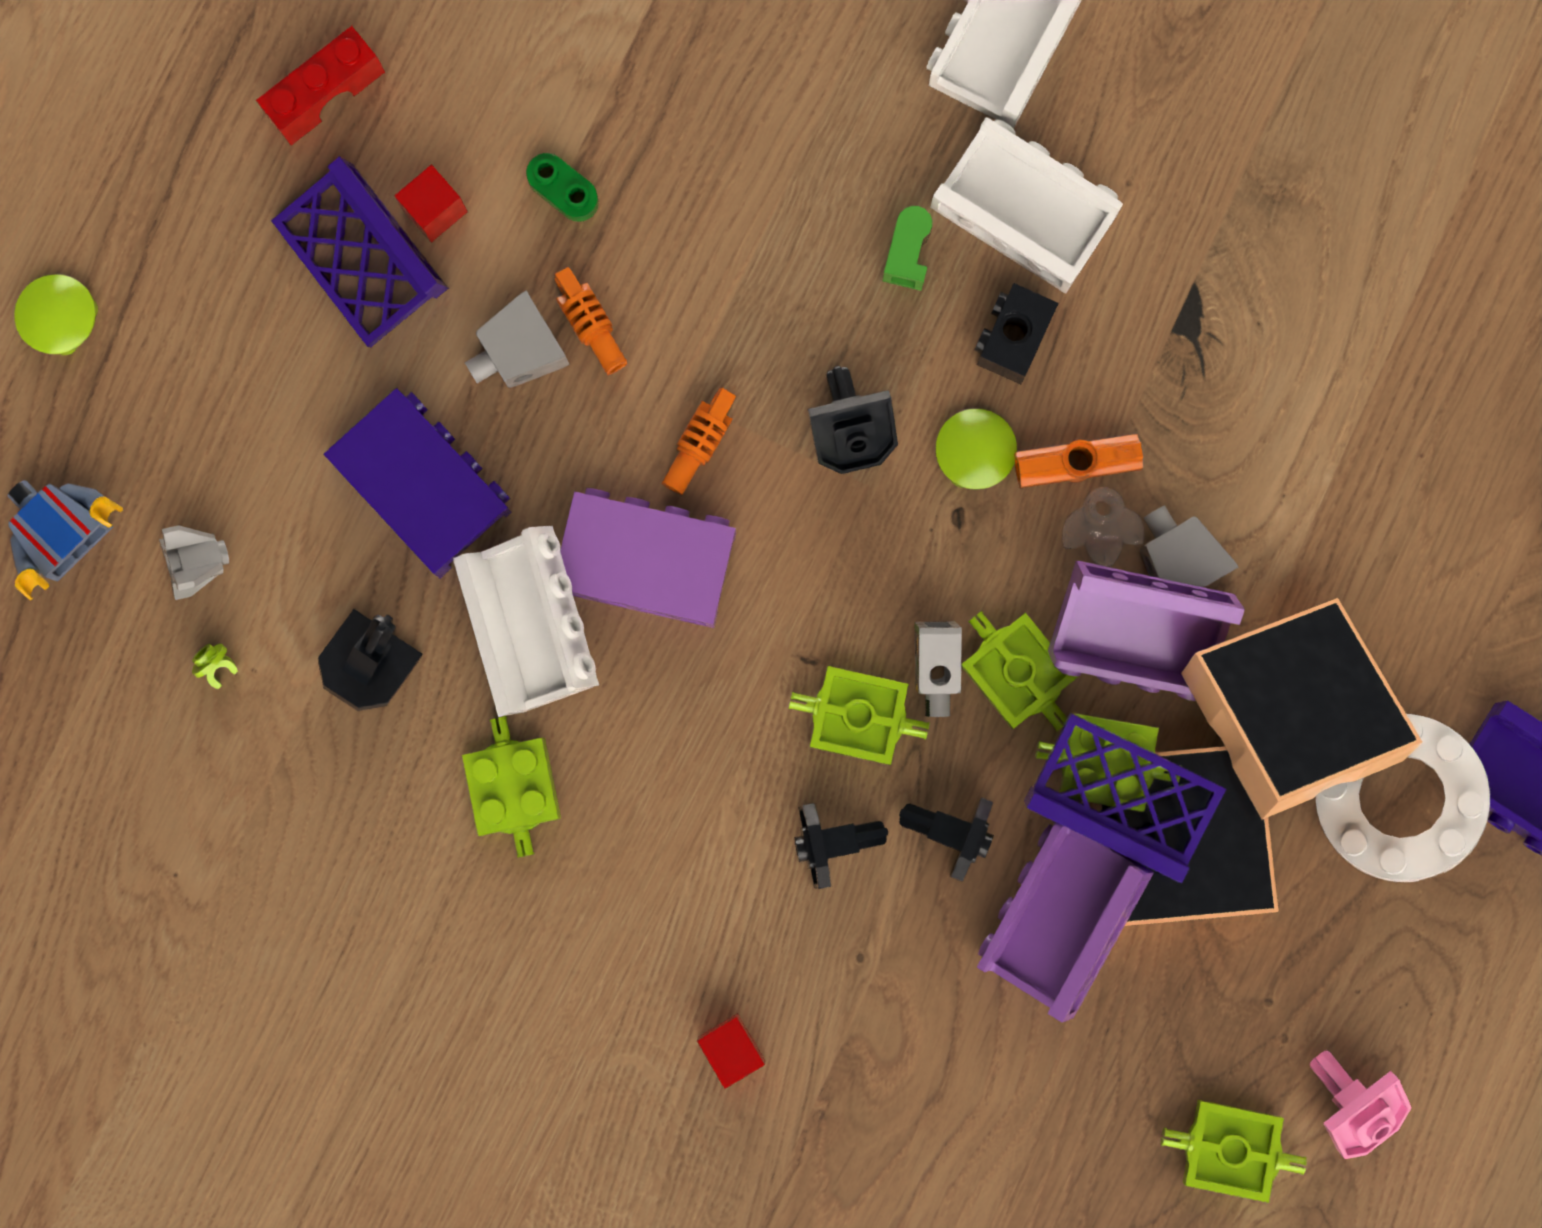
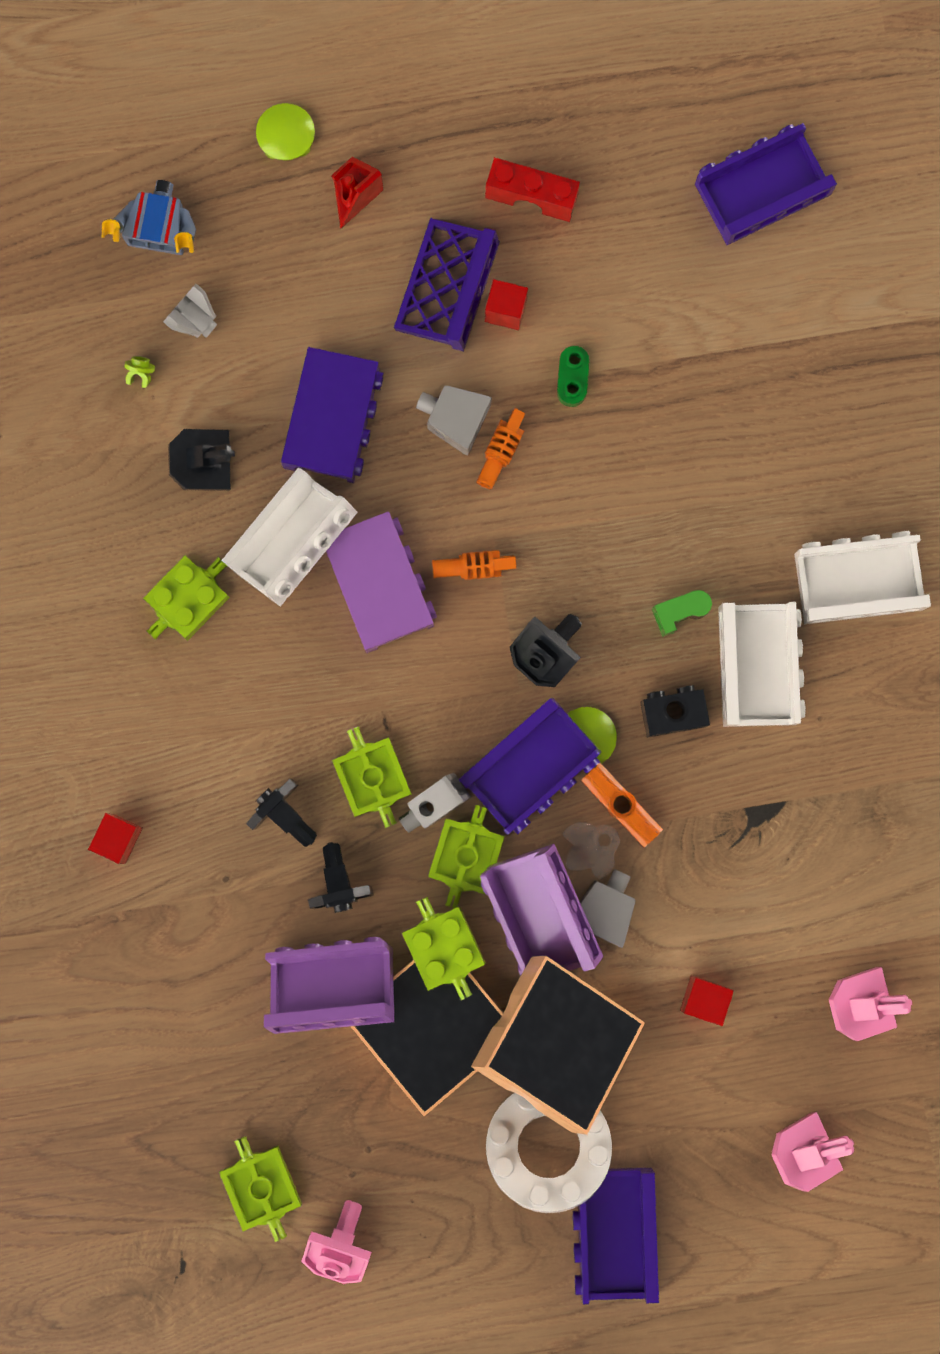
camera: 50 degrees right, 0 degrees up
dark purple fence [1024,712,1226,883] -> none
none -> red slope [331,157,384,229]
none -> dark purple panel [458,697,601,835]
none -> red piece [680,975,734,1027]
none -> bright pink piece [828,967,912,1041]

